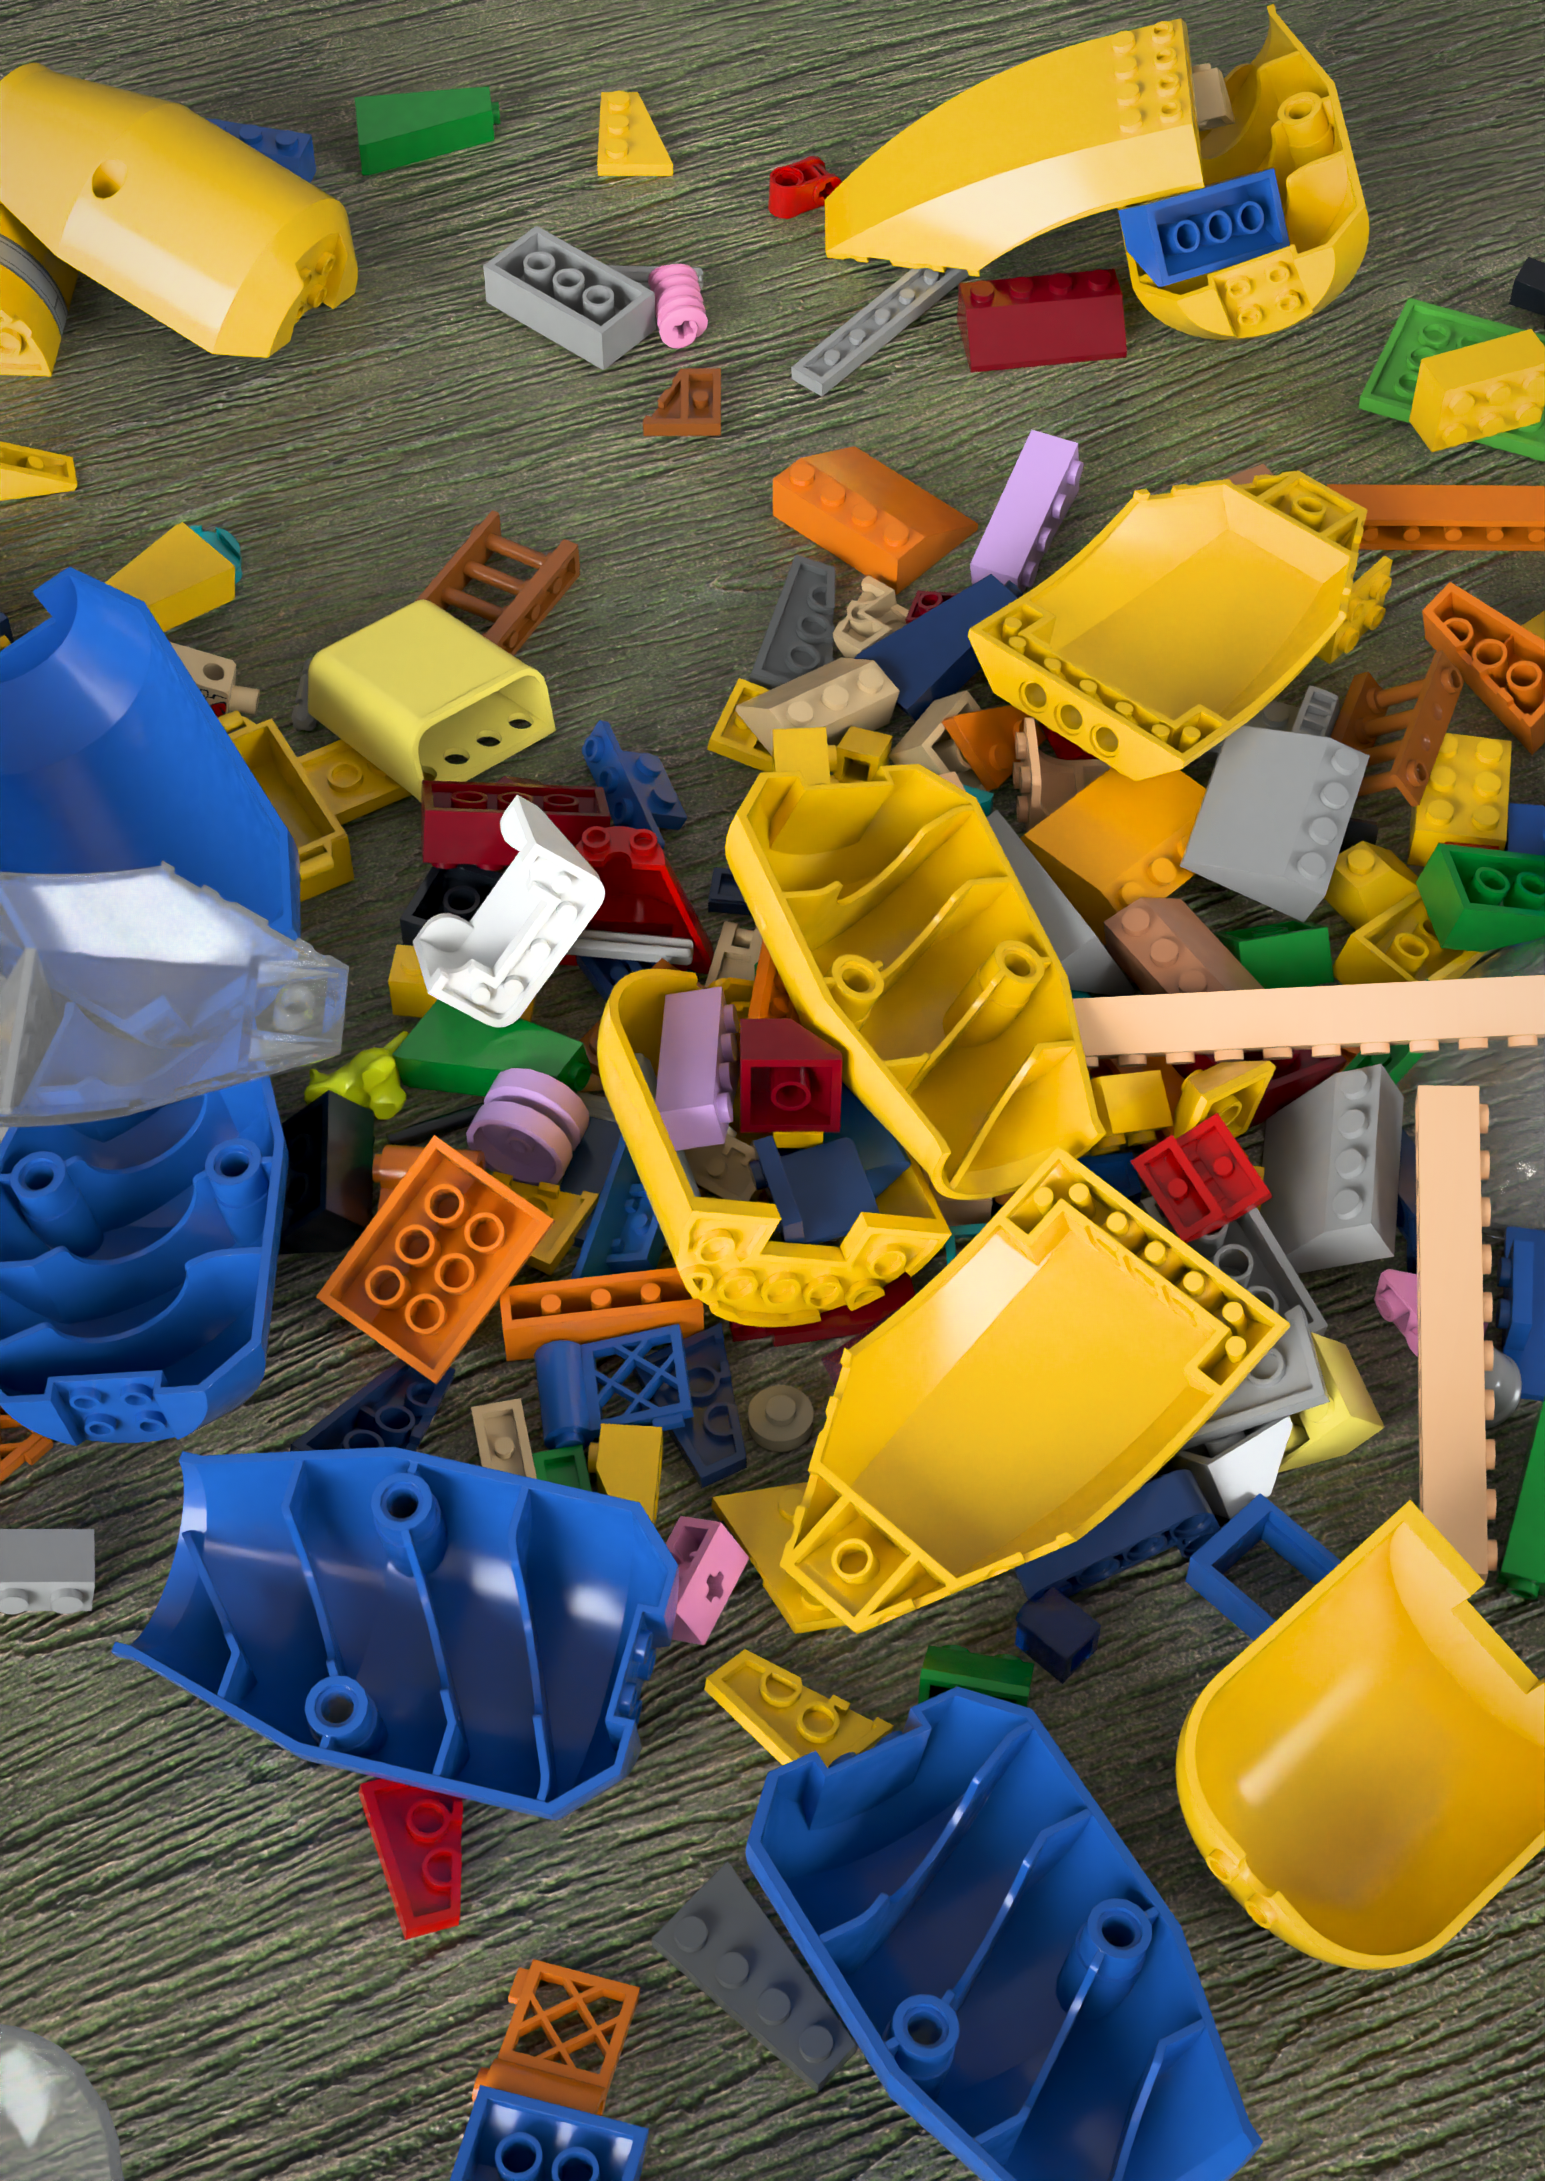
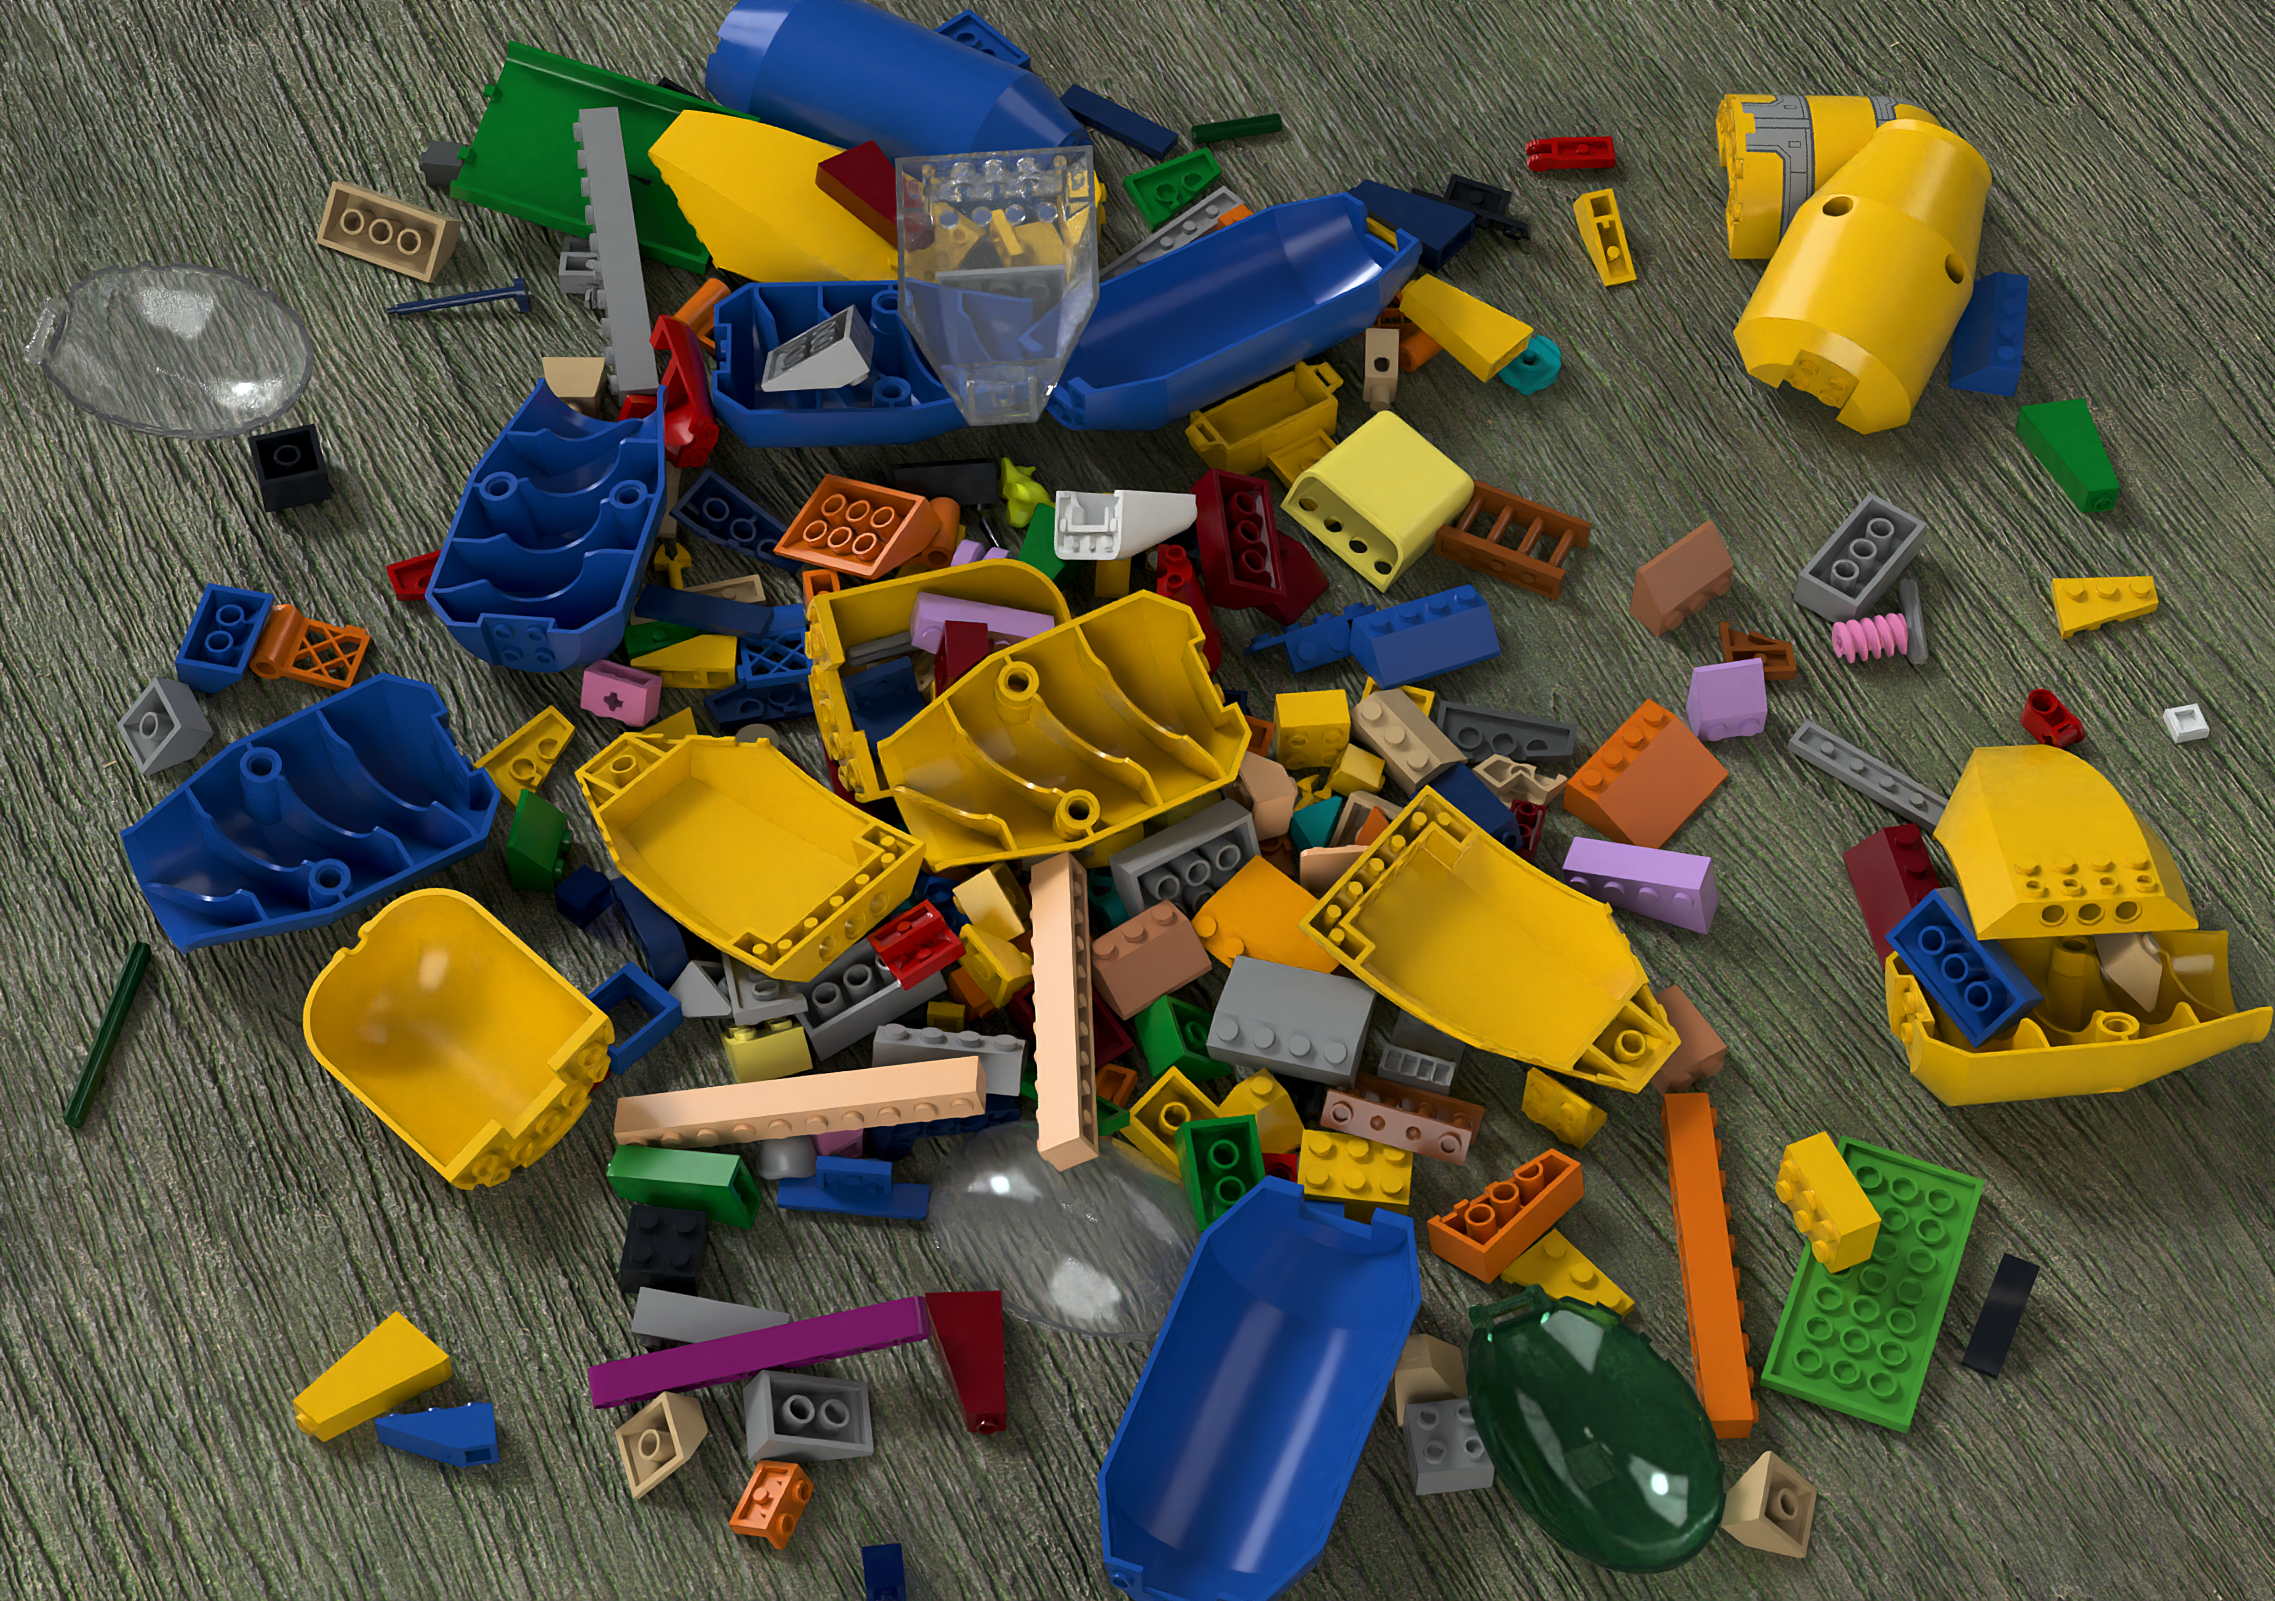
camera: 85 degrees right, 0 degrees up
none -> black brick [248,424,332,513]
none -> tan torso [542,357,608,418]
none -> red cone [617,314,719,468]
none -> dark blue tile [634,583,775,642]
none -> light grey slope [761,304,874,392]
none -> blue slope [1348,584,1501,691]
none -> nougat slope [1629,519,1734,637]
none -> lavender slope [1685,658,1768,742]
none -> white tile [2163,703,2210,744]

